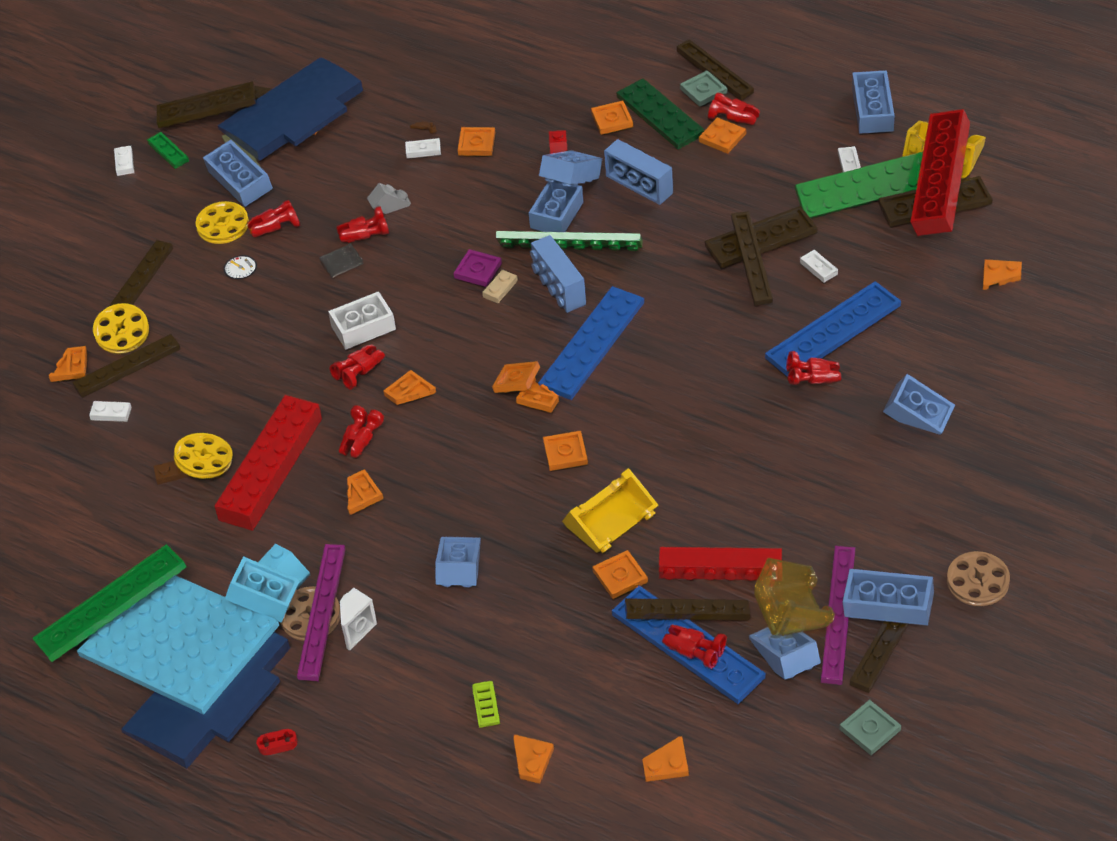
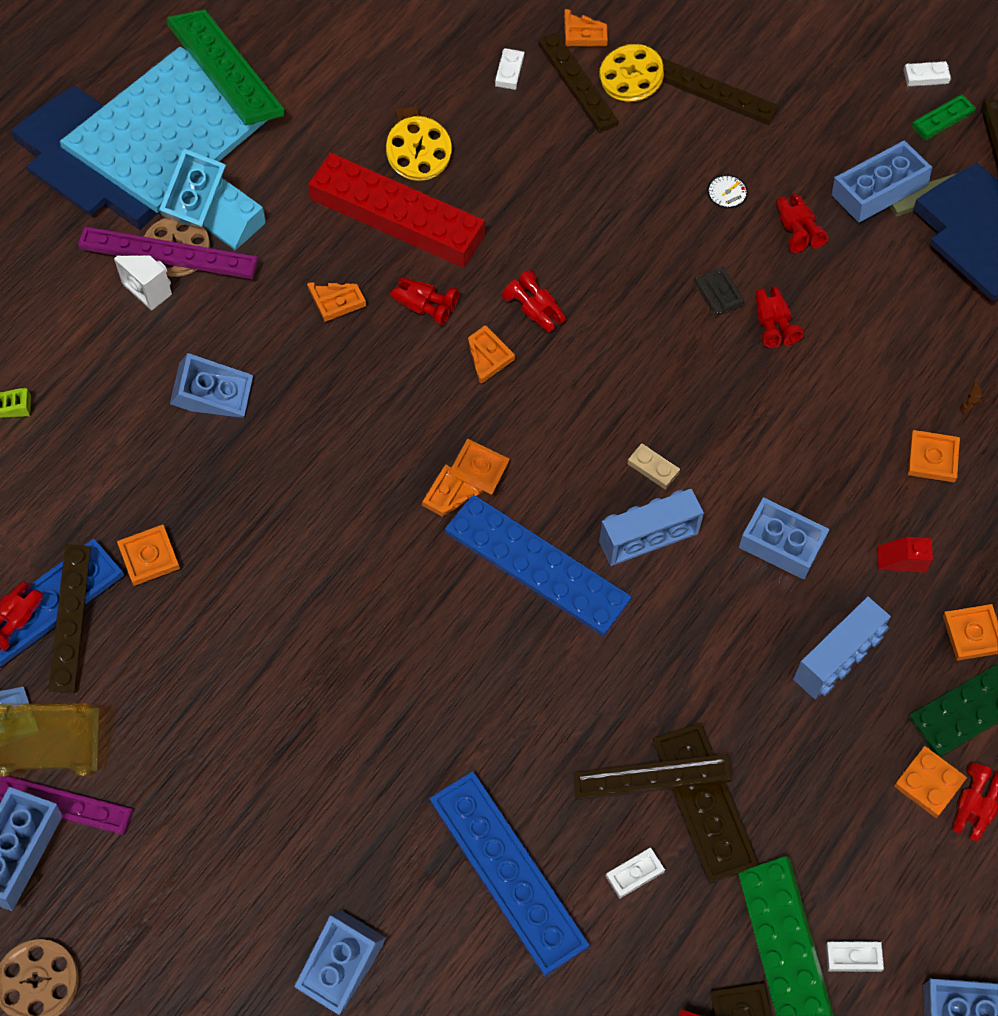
camera: 90 degrees right, 15 degrees up
yellow wedge [196,201,249,244] -> none
red beam [256,729,298,756] -> none
white brick [328,291,396,350] -> none
light grey slope [367,183,411,214] -> none
white plate [405,138,441,158] -> none
magenta plate [454,249,502,287] -> none
green plate [496,231,643,251] -> none
medium blue brick [539,150,603,186] -> none
orange plate [543,431,588,471] -> none
yellow windscreen [562,468,658,554] -> none
red brick [659,547,782,581] -> none
red piece [786,351,841,385] -> none

